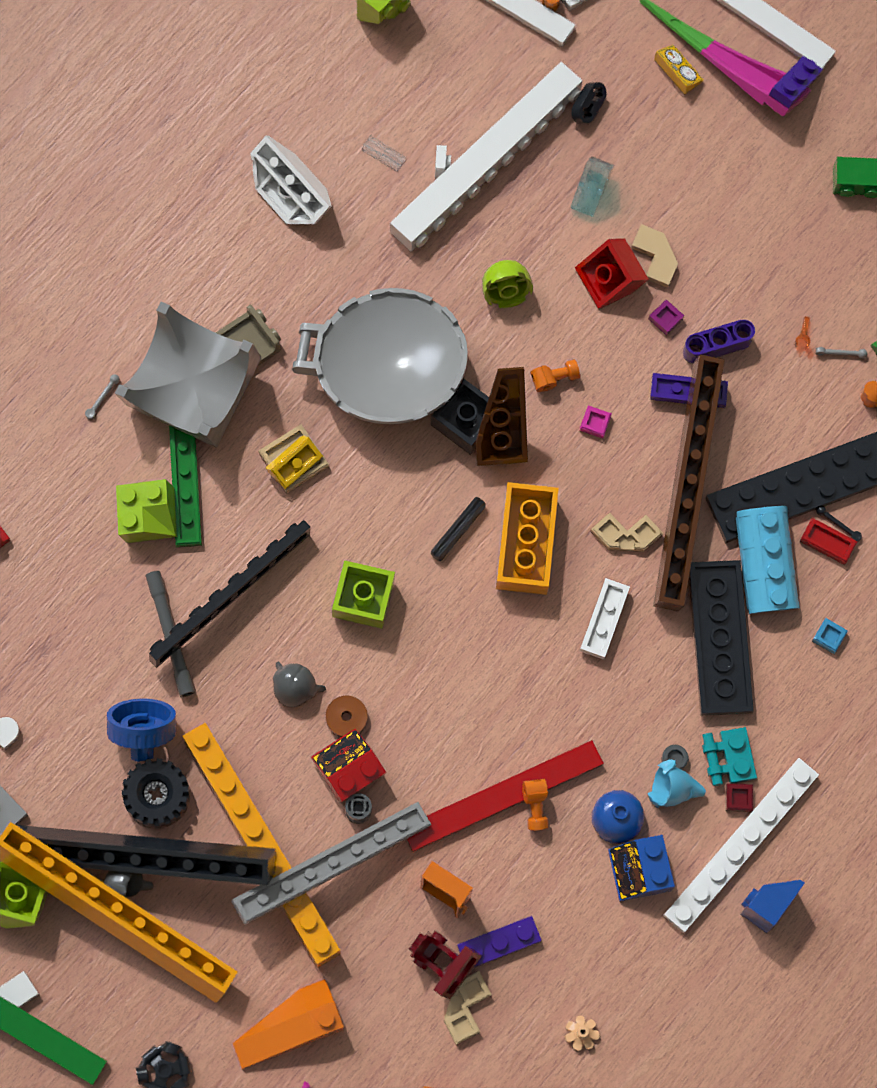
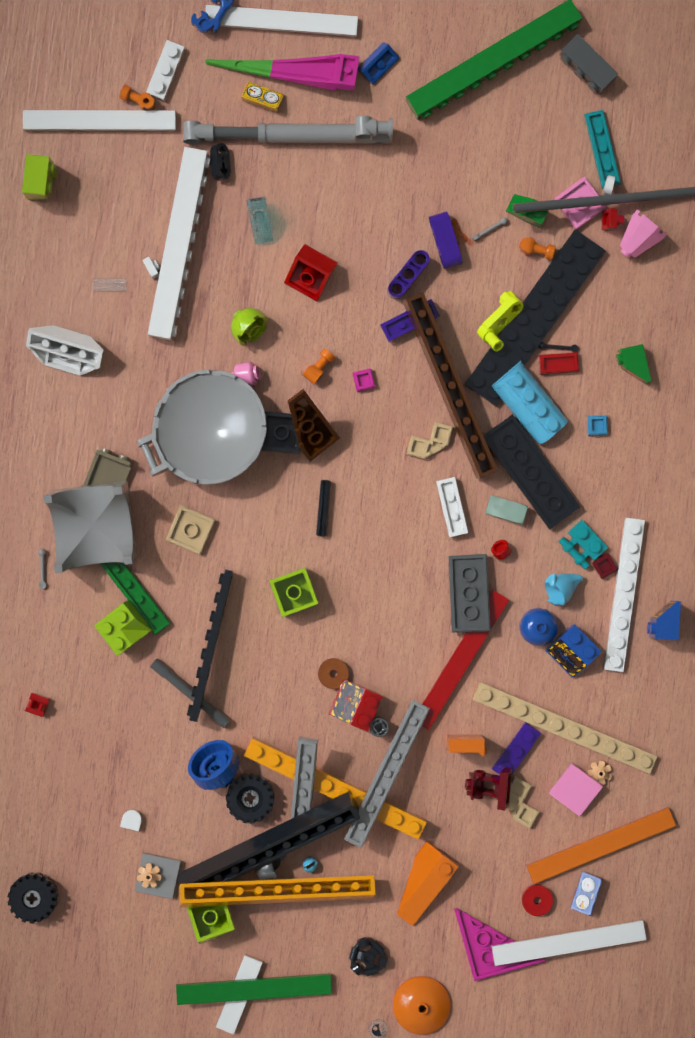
camera: 30 degrees left, 15 degrees up
yellow slope [265,436,323,489] -> none
dark grey hair [273,661,326,707] -> none
light orange brick [496,482,559,595] -> none
orange leg [522,779,549,830] -> none
tan tile [631,224,678,288] -> none
magenta tile [648,299,684,336] -> none
dark grey tile [661,745,688,770] -> none
dark purple plate [769,55,823,108] -> none
none -> light grey piece [183,116,393,144]
none -> bright pink head [231,362,261,387]
none -> light grey tile [291,736,319,819]
none -> medium azure hinge [303,857,318,873]
none -> blue slope [358,42,399,85]
none -> dark purple beam [429,211,463,270]
none -> dark grey plate [449,554,491,633]
none -> tan plate [472,682,657,774]
none -> neon yellow beam [477,291,524,351]
none -> sand green slope [485,495,528,525]
none -> red tile [491,540,512,560]
none -> bright pink tile [549,763,603,816]

